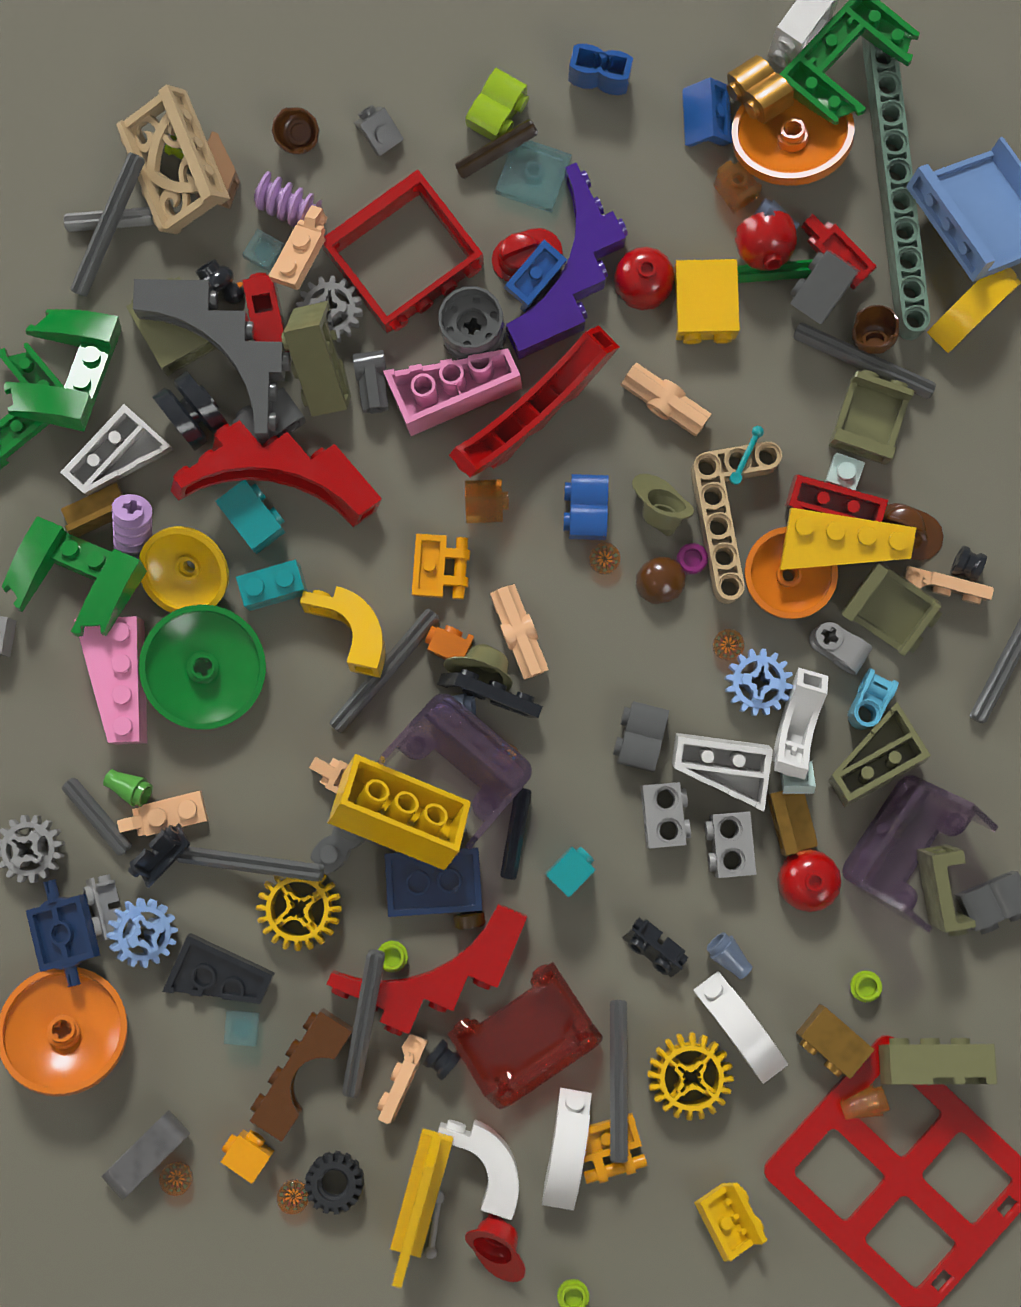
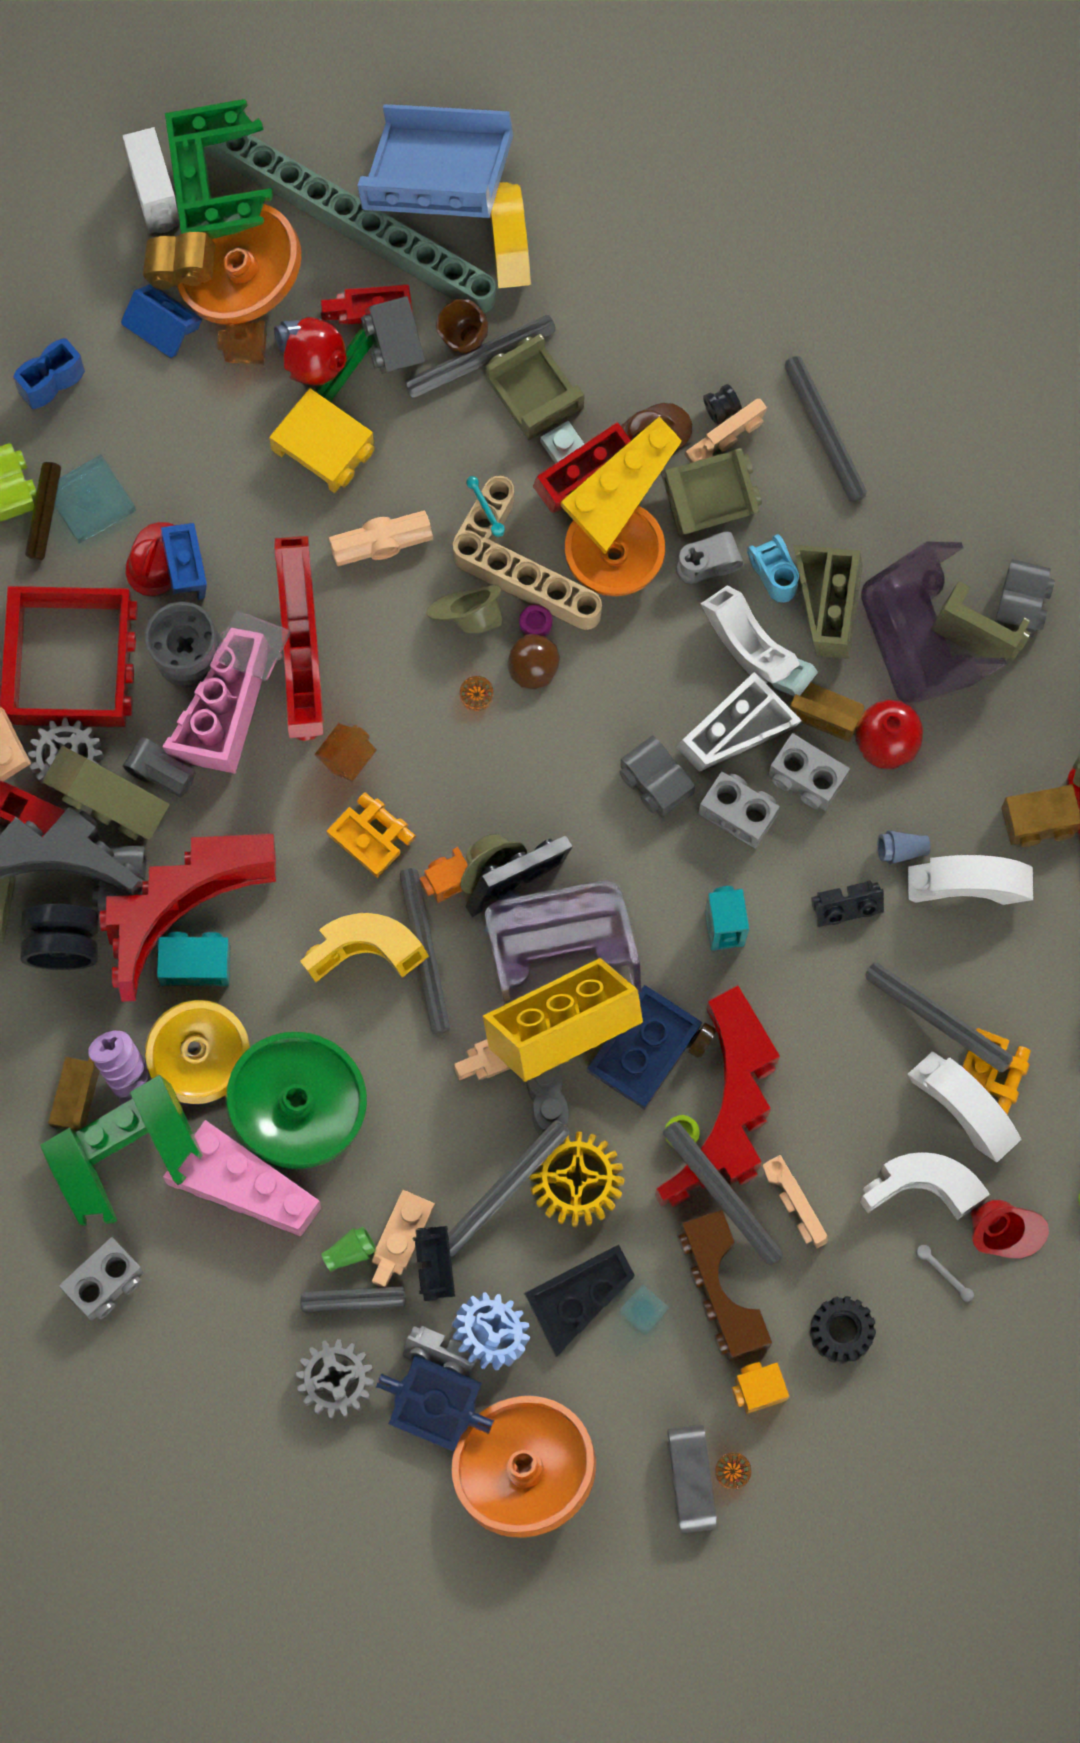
camera: 55 degrees left, 10 degrees down
white wedge [60,404,173,496] -> none
teal brick [236,559,308,611] -> none
clear orange tile [277,1179,309,1214] -> none
yellow fence [390,1128,454,1288] -> none
black wheel [422,1039,462,1081] -> none
clear red windscreen [447,962,603,1109] -> none
light nougat piece [490,584,549,680] -> none
black axle [500,787,532,880] -> none
dark purple arch [506,163,628,360] -> none
blue brick [563,474,609,540] -> none
red cylinder [614,246,675,310] -> none
yellow gear [647,1032,734,1121] -> none
clear orange tile [712,629,745,661] -> none
light blue gear [725,648,793,716] -> none
lime plate [850,970,882,1003] -> none
none -> clear piece [213,610,291,681]

